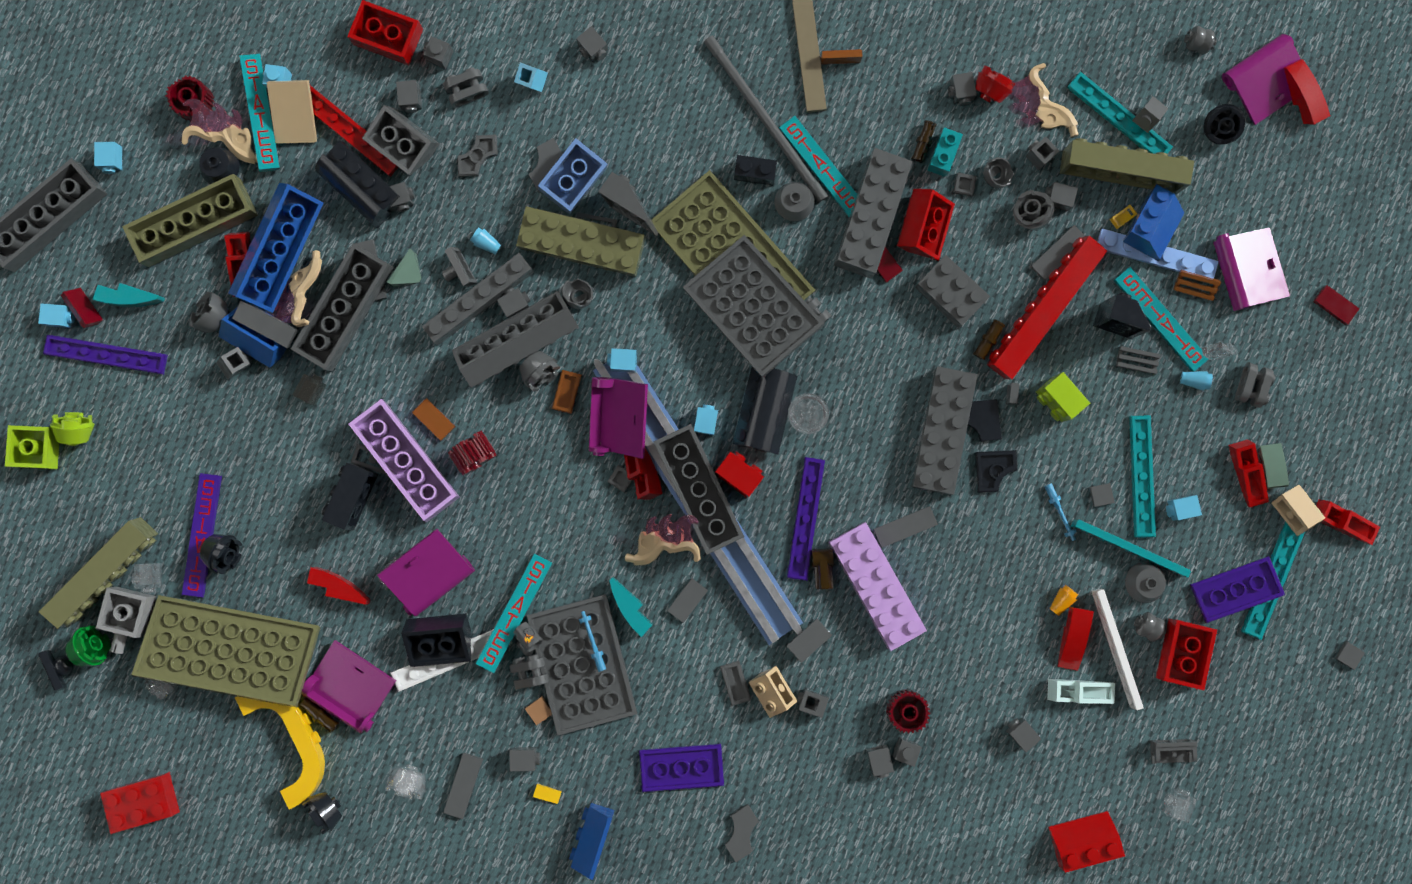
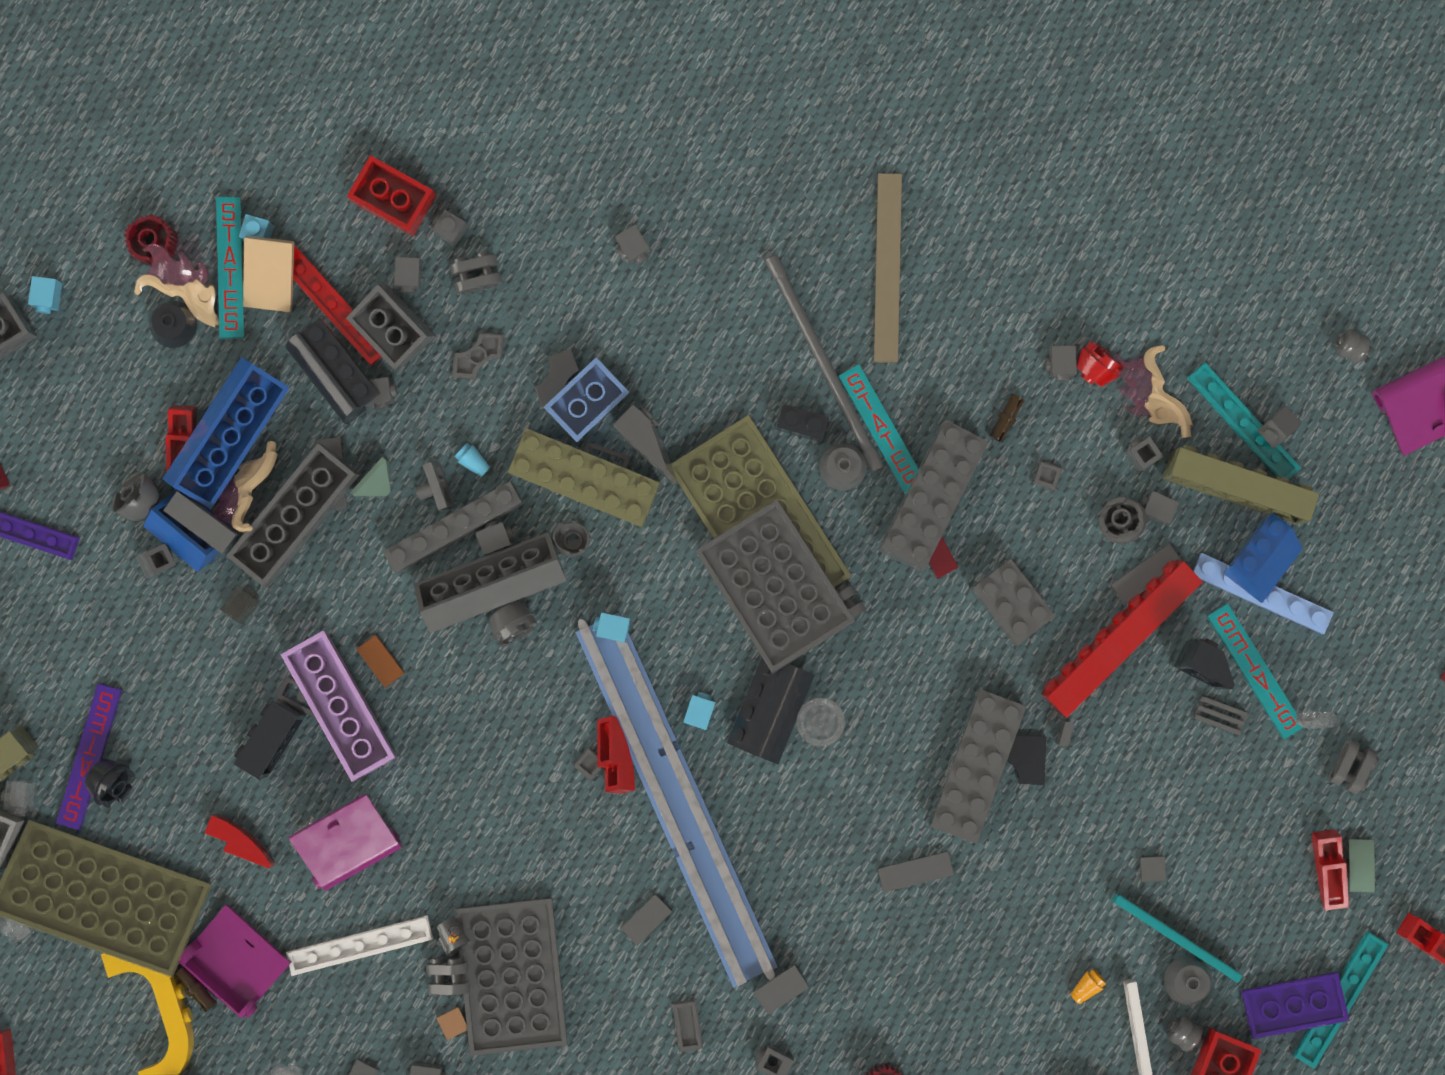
camera: 10 degrees right, 0 degrees up
teal slope [92,283,165,307] -> none
olive brick [122,174,258,267] -> none
black slope [401,613,471,667] -> none
dark red brick [448,430,497,476] -> none
teal tile [476,553,552,673] -> none
medium azure brick [514,62,548,92] -> none
dark orange tile [552,370,582,414] -> none
dark azure piece [579,611,606,672] -> none
magenta door [589,377,648,458] -> none
teal slope [609,577,653,637] -> none
piece [625,514,701,565] -> none
dark grey brick [653,424,744,555] -> none
red brick [715,451,764,498] -> none
tan brick [749,666,797,718] -> none
dark purple tile [787,457,825,581] -> none
dark brown piece [811,548,834,589] -> none
dark orange tile [821,49,862,64] -> none
lavender brick [828,522,927,651] -> none
red slope [897,189,955,261] -> none
teal brick [927,127,963,177] -> none
dark brown pin [973,319,1005,360] -> none
black tile [975,450,1018,493] -> none
dark grey hair [983,157,1014,188] -> none
lime brick [1035,372,1090,422] -> none
dark azure piece [1044,483,1077,541] -> none
red slope [1057,607,1094,671] -> none
yellow piece [1109,205,1137,229] -> none
teal tile [1129,415,1156,537] -> none
medium azure brick [1166,495,1202,521] -> none
dark orange tile [1173,270,1221,301] -> none
medium azure cone [1180,371,1213,391] -> none
black cone [1203,104,1245,145] -> none
door [1213,227,1290,311] -> none
tan brick [1272,485,1325,536] -> none

